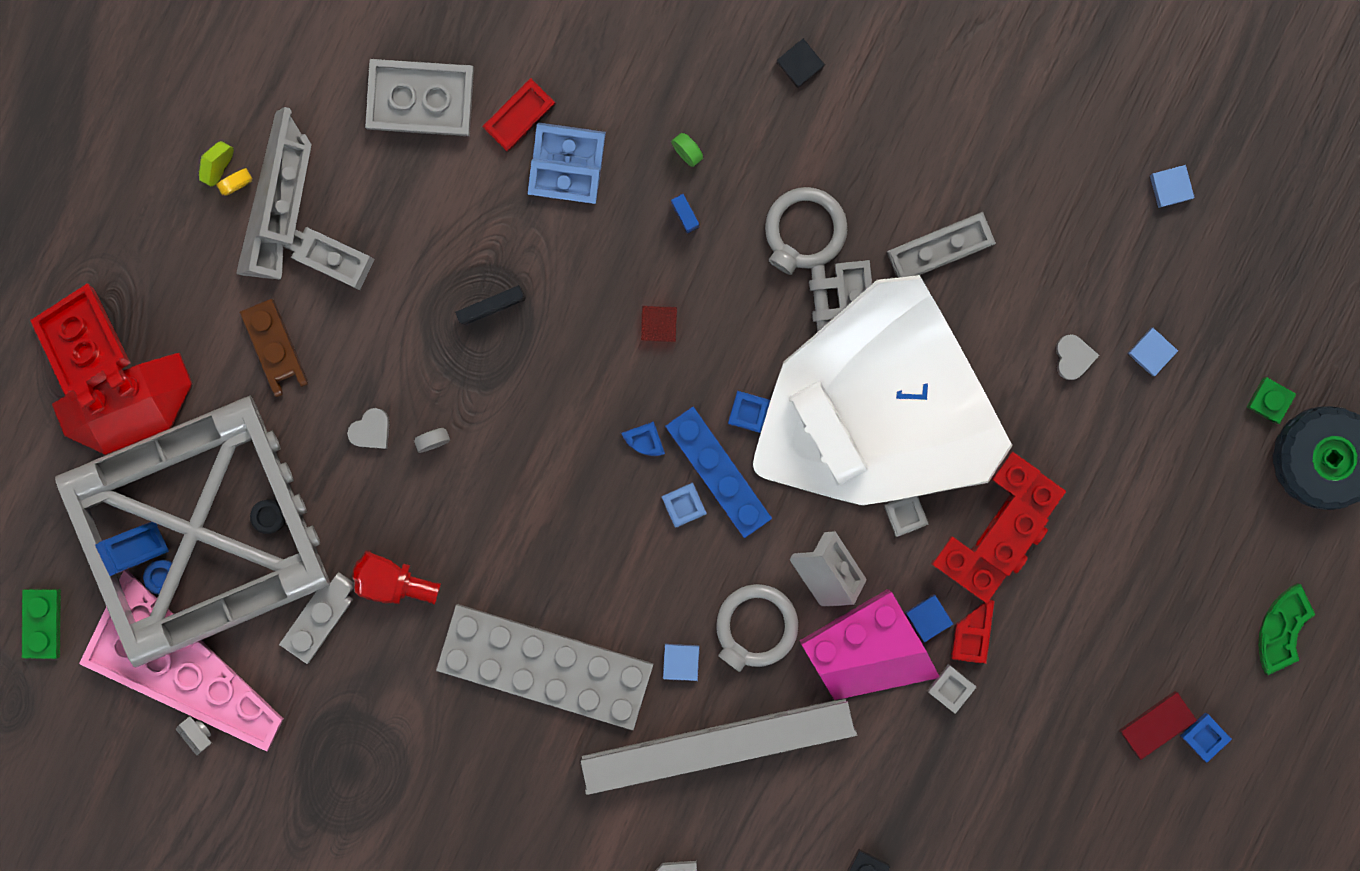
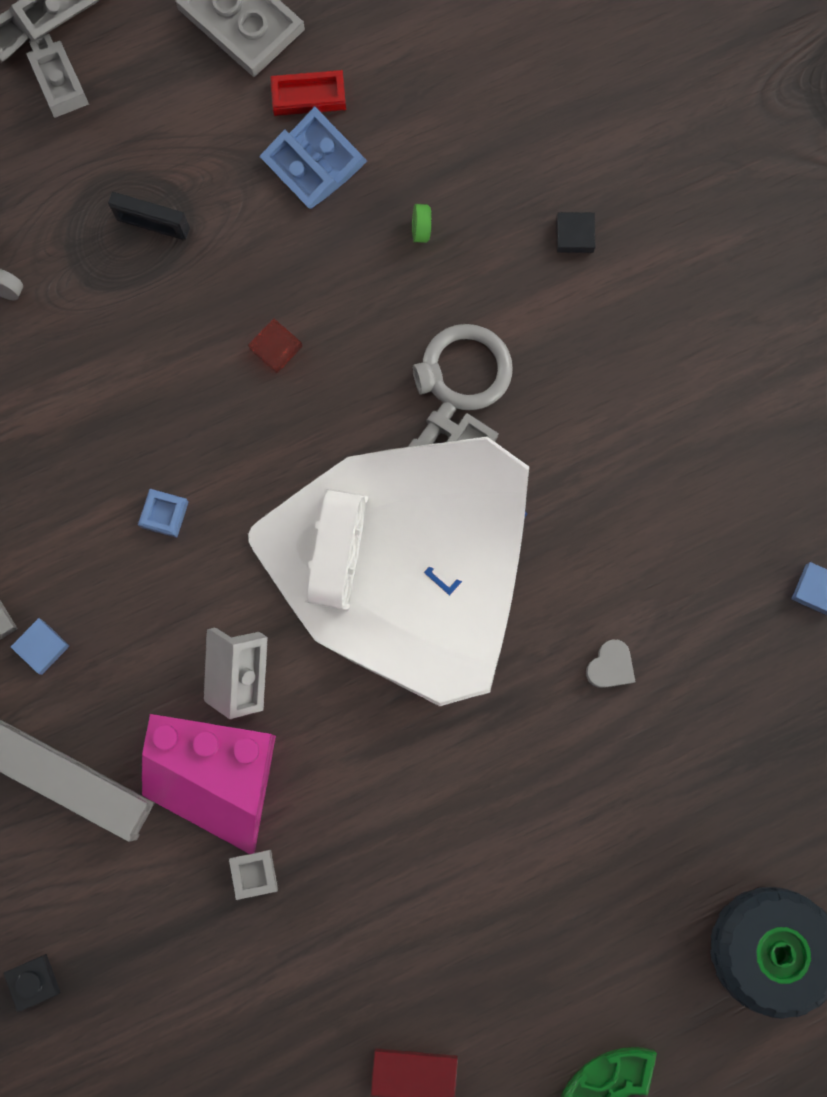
camera: 30 degrees right, 10 degrees down
blue tile [621,422,665,456] -> none
blue plate [666,407,772,538] -> none
blue tile [671,194,699,234] -> none
light grey piece [716,584,798,672] -> none
blue tile [728,391,770,433] -> none
light grey tile [883,496,929,537] -> none
light grey tile [887,212,996,278] -> none
blue tile [905,594,953,642] -> none
red bracket [931,451,1066,603] -> none
red tile [951,600,994,664] -> none
medium blue tile [1128,328,1178,376] -> none
green plate [1247,377,1296,424] -> none

